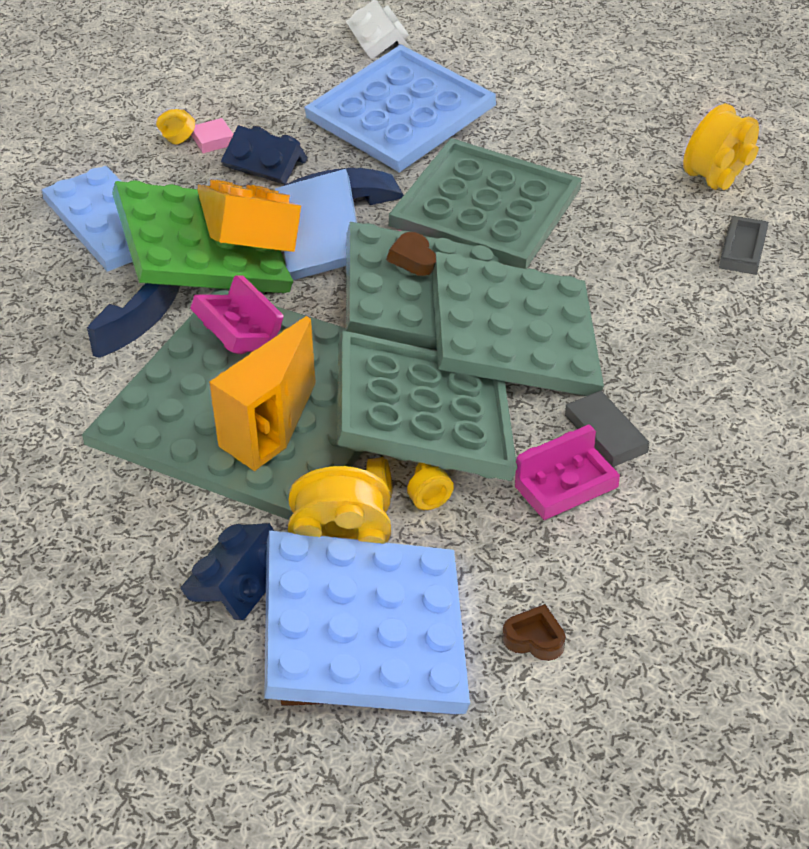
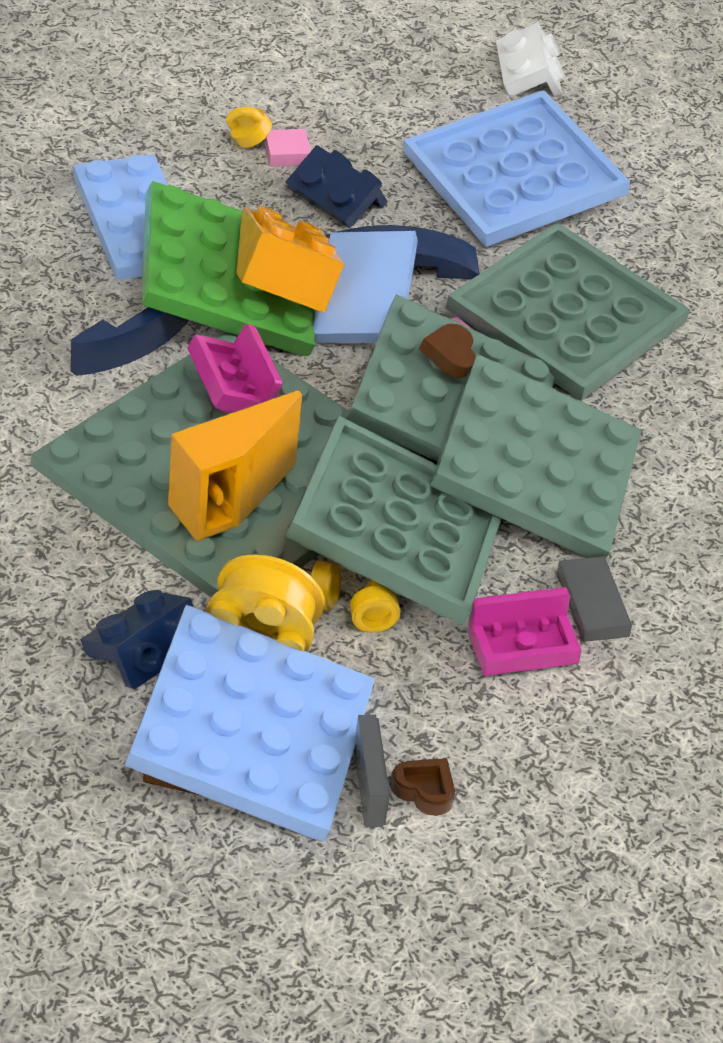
camera: 10 degrees right, 0 degrees up
none -> dark grey tile [354,714,390,828]

